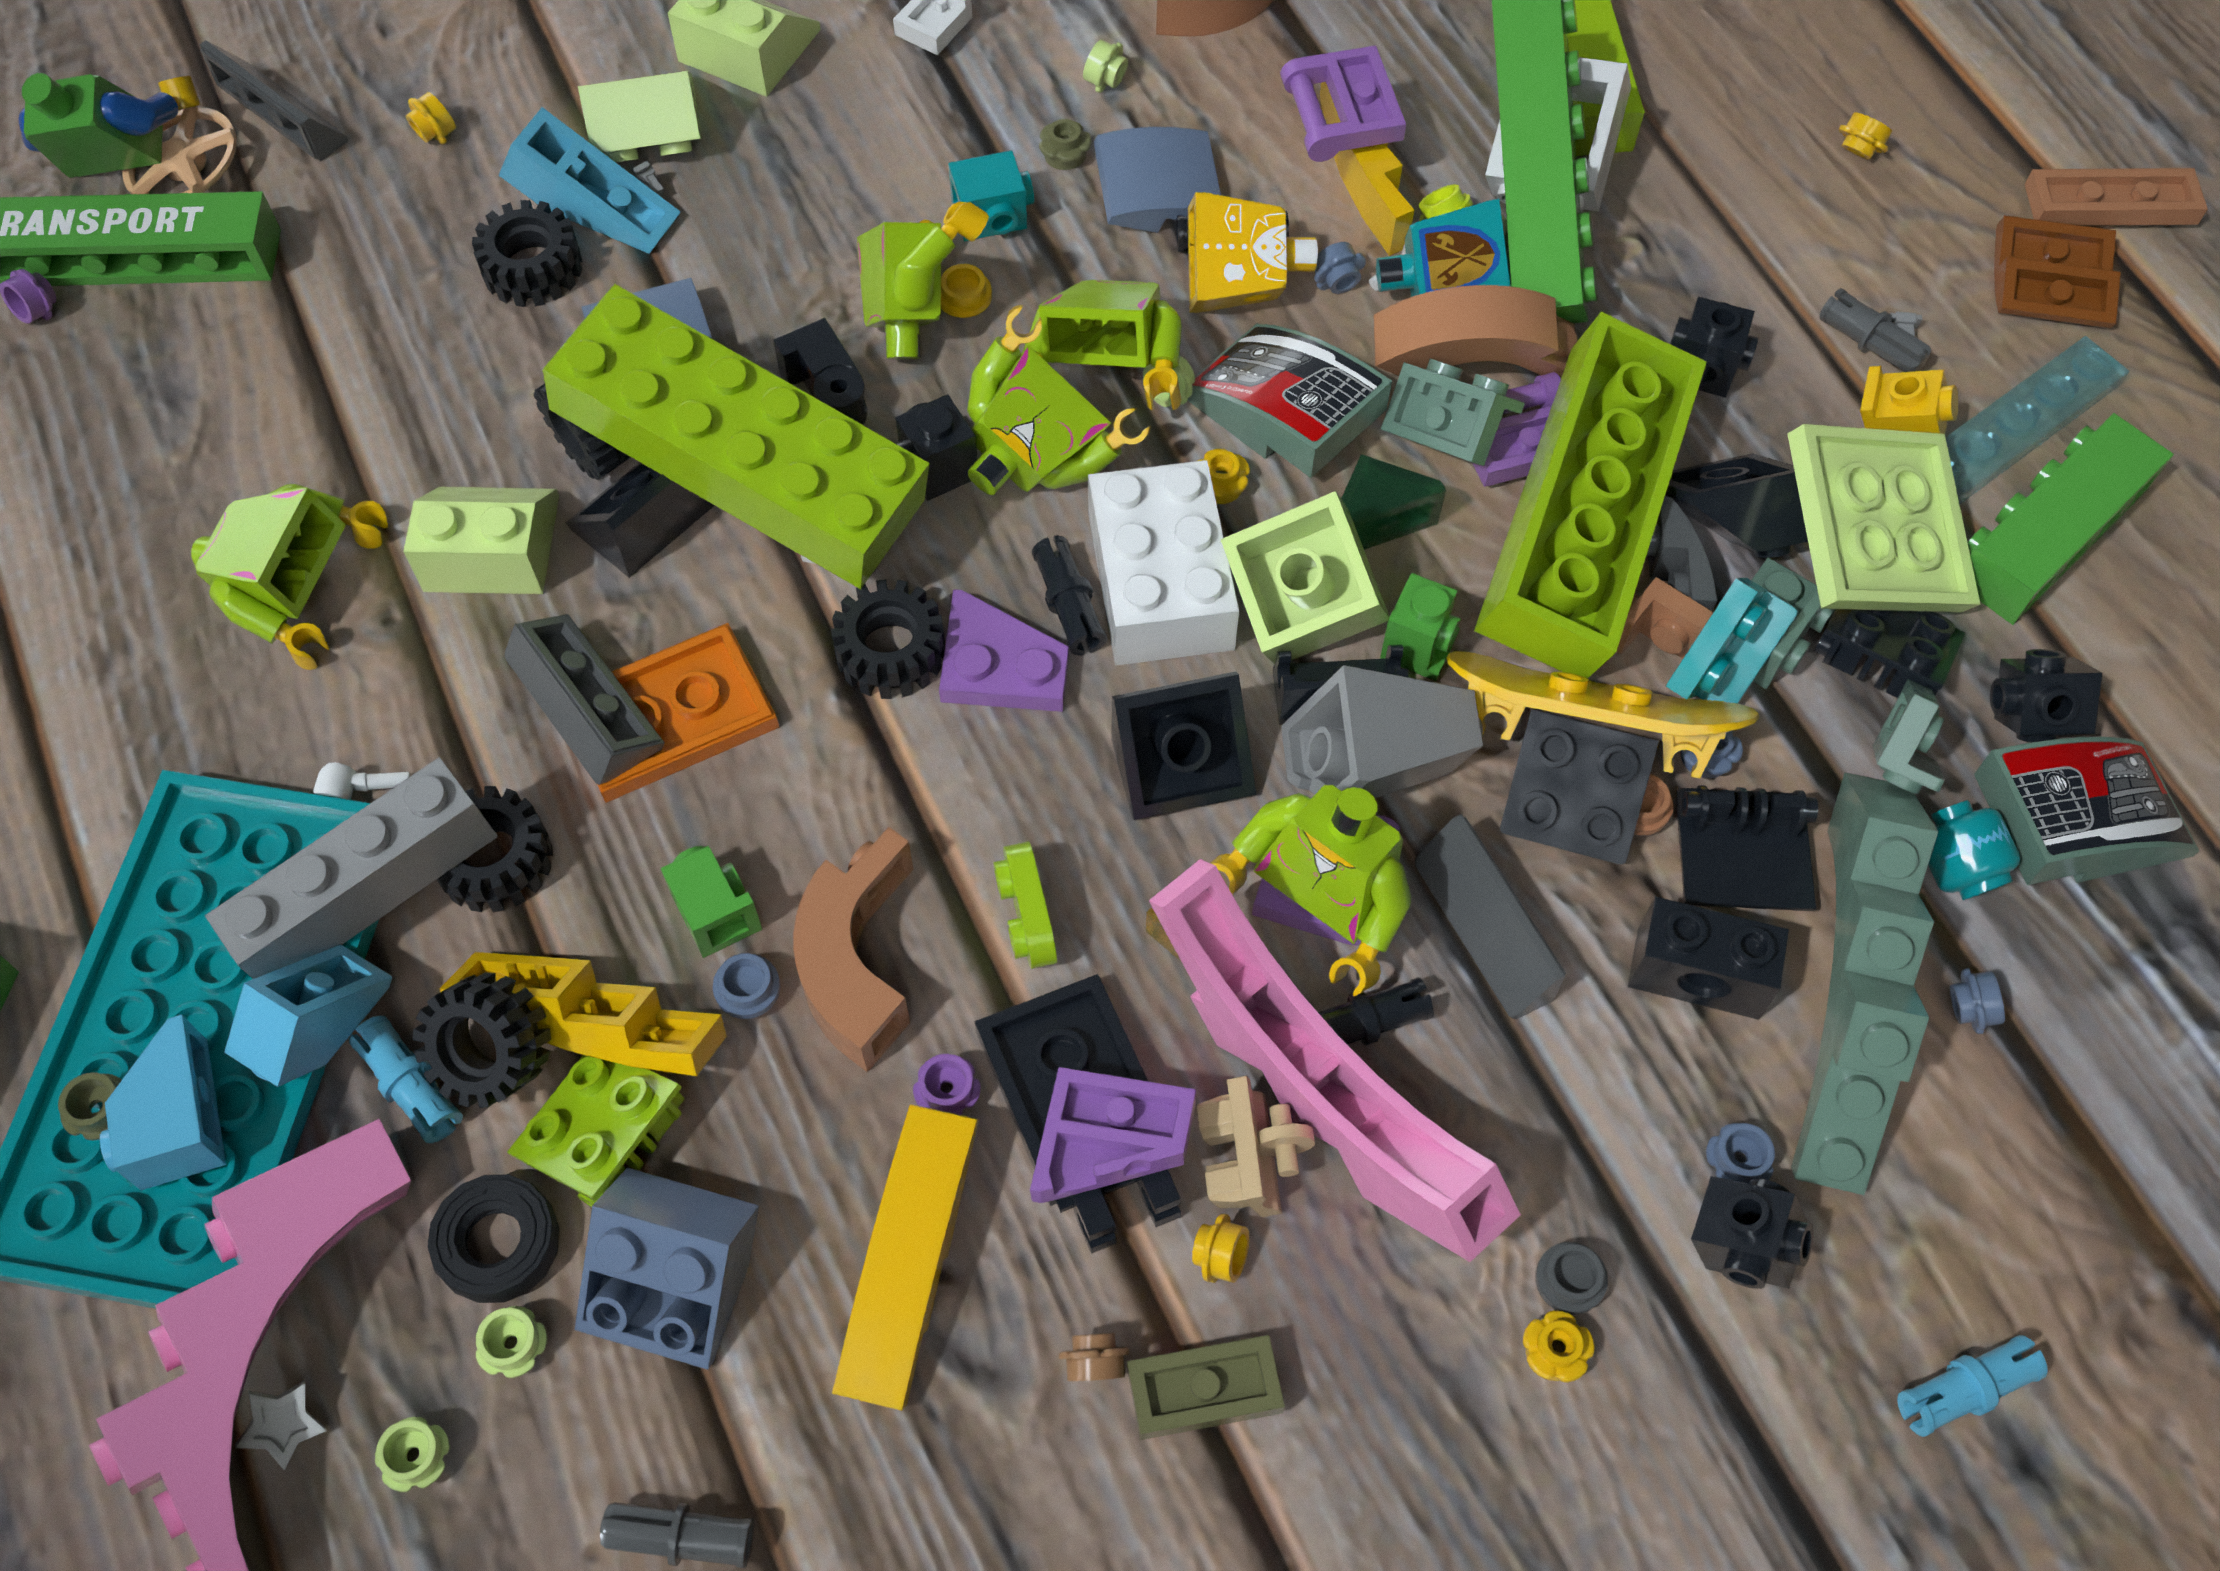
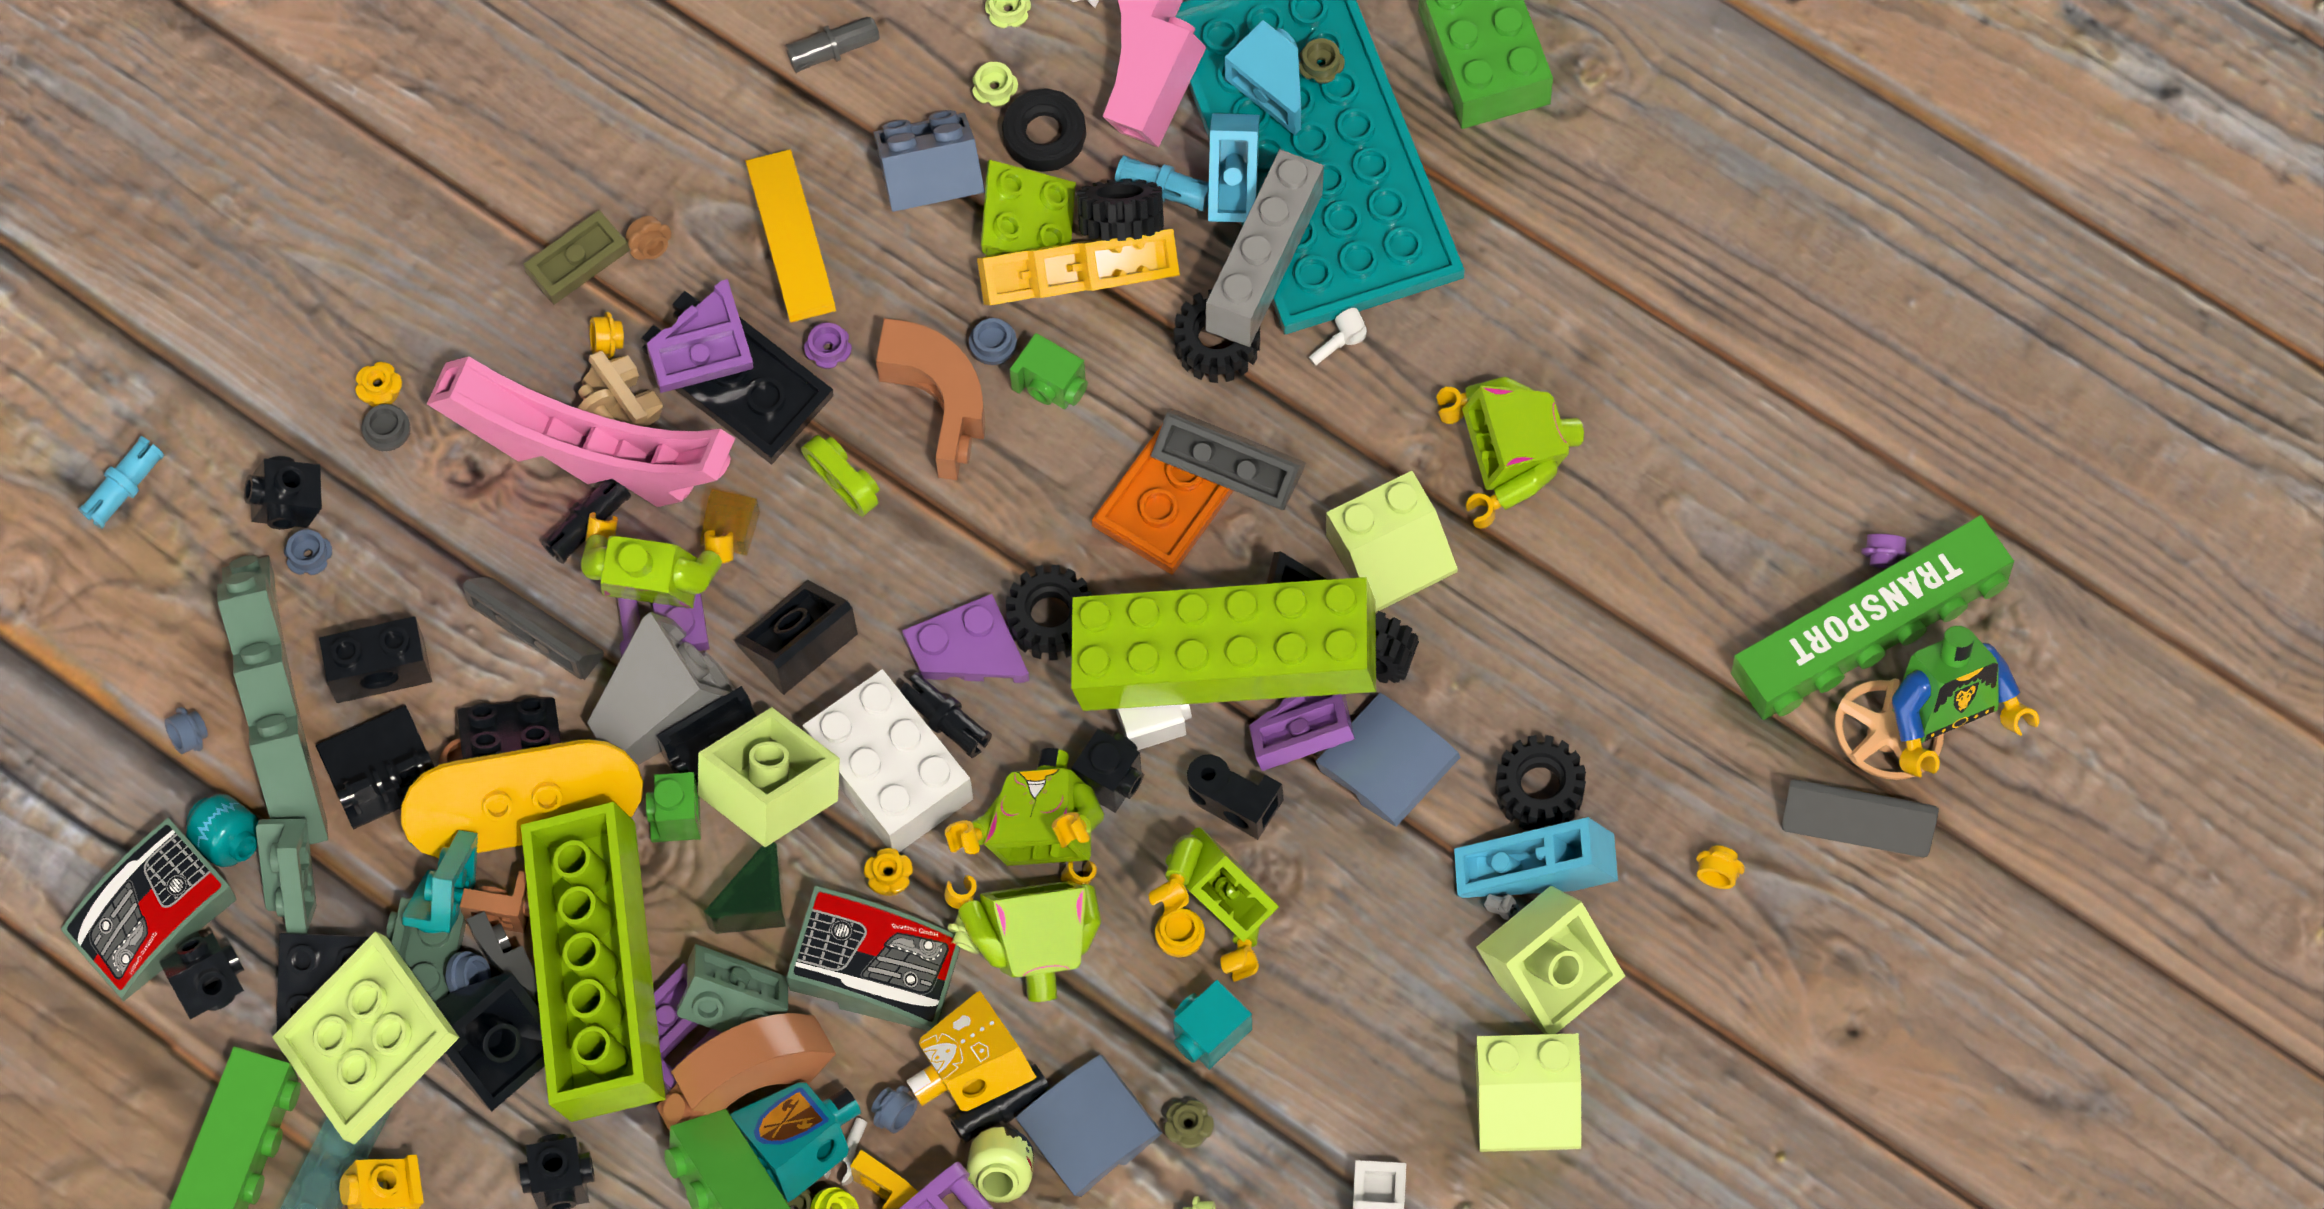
camera: 155 degrees right, 5 degrees up
none -> sand blue plate [445,951,492,993]
none -> yellowish green head [966,1127,1034,1203]

